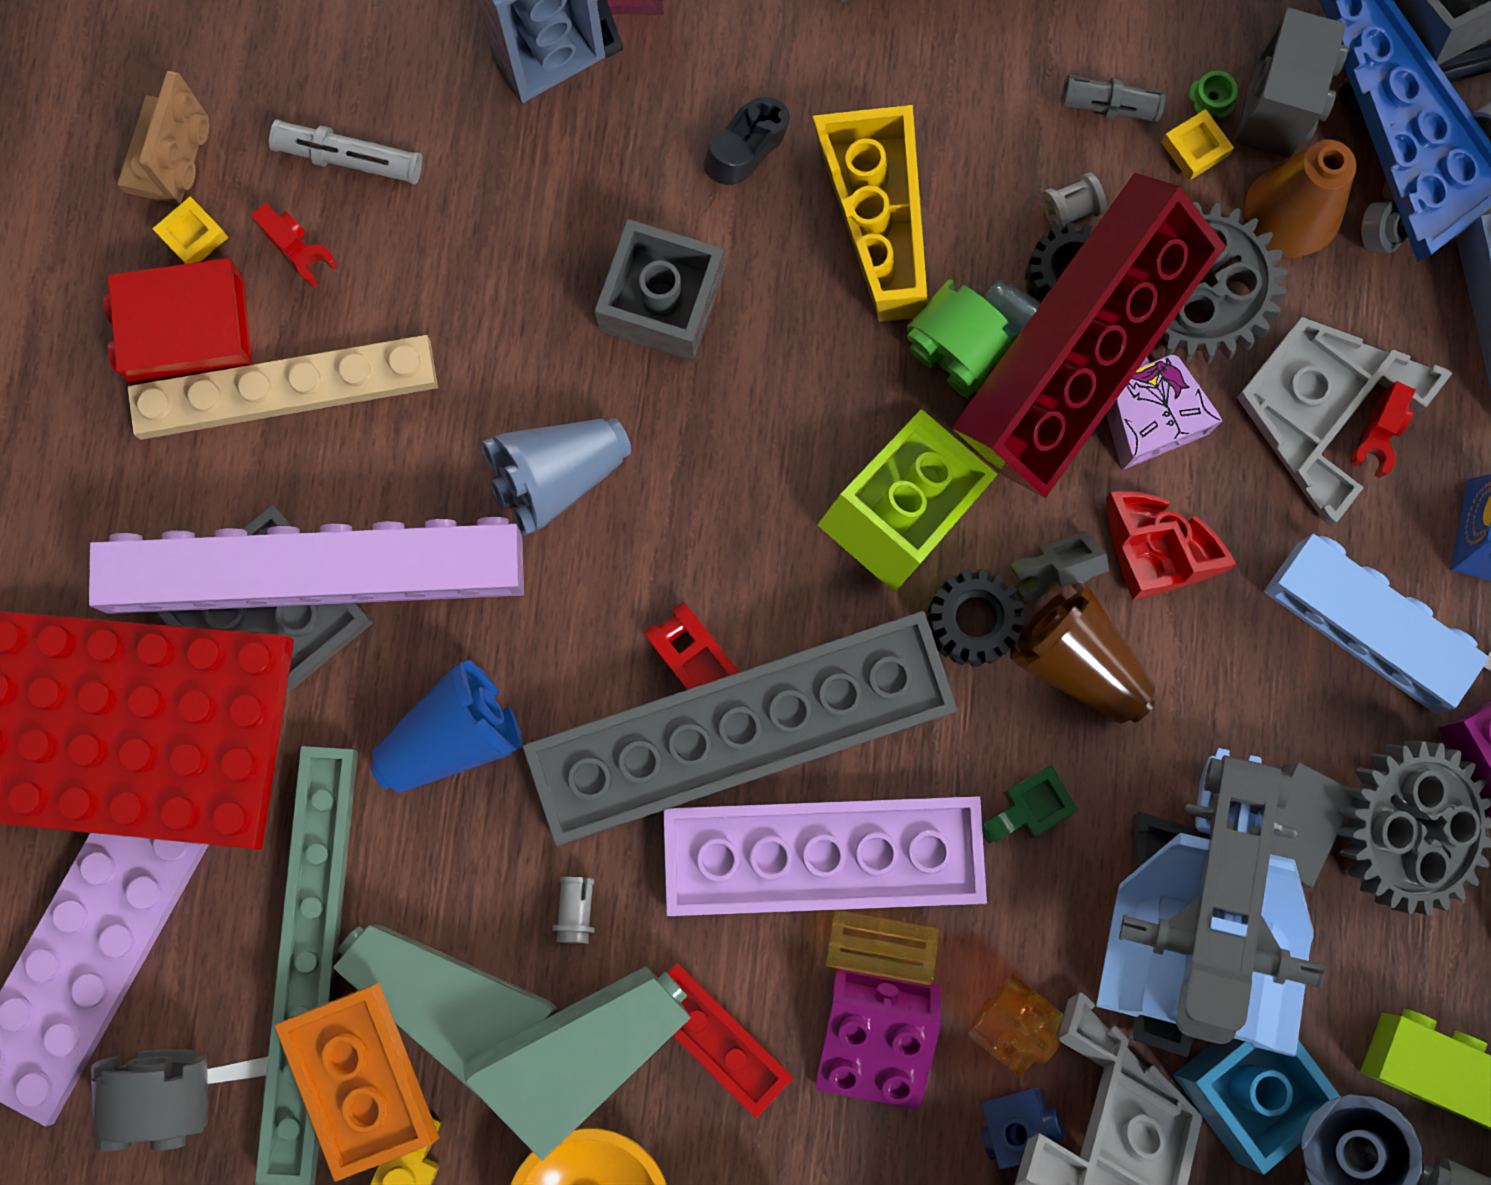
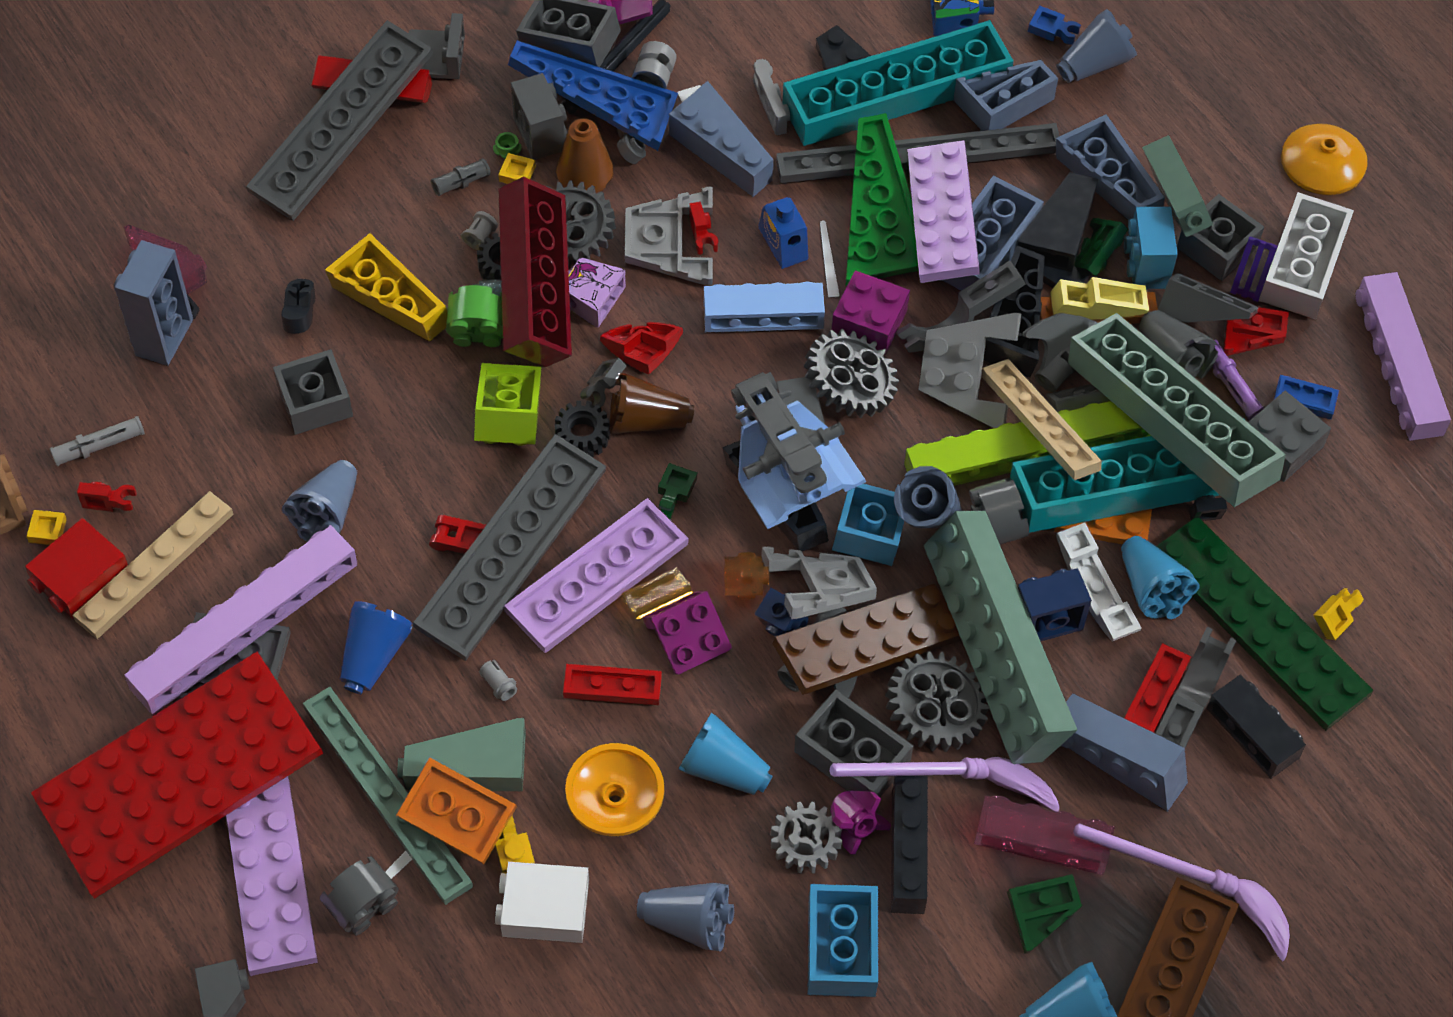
camera: 40 degrees left, 20 degrees down
sand green slope [463,966,691,1160] -> none

